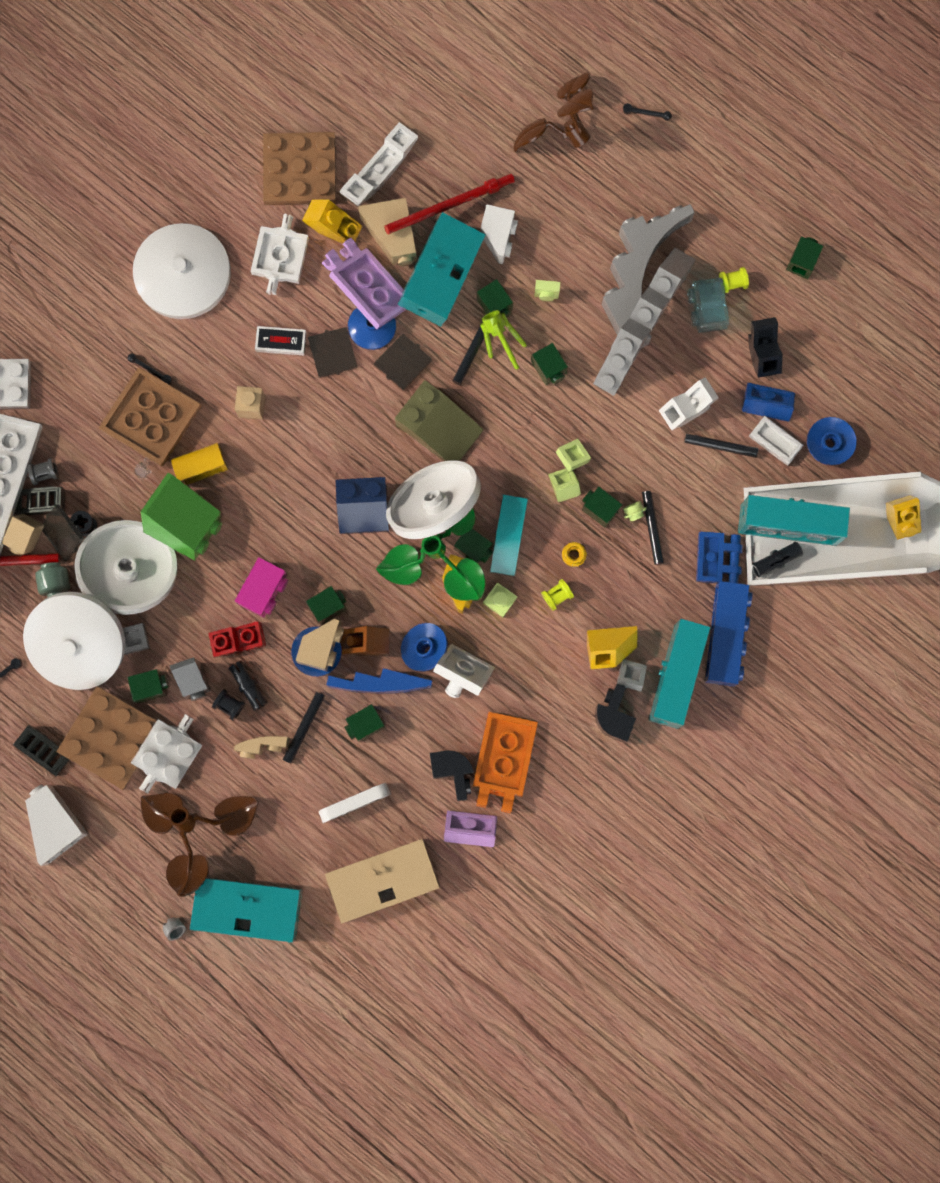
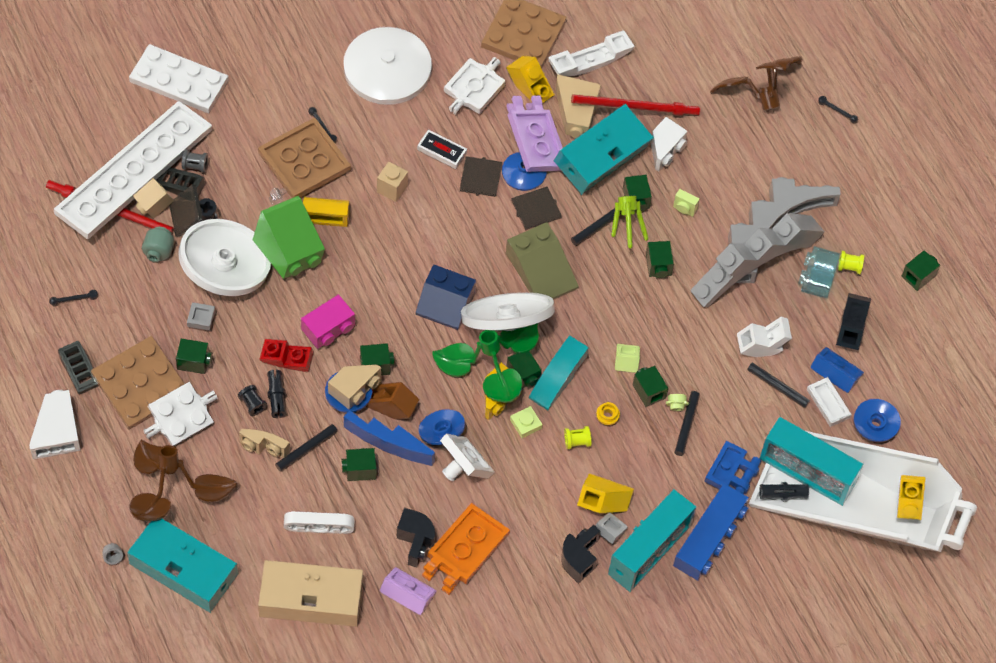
camera: 20 degrees right, 20 degrees down
white dish [23,592,125,690] -> none
slope [170,657,211,701] -> none
yellowish green plate [556,439,591,472] -> none

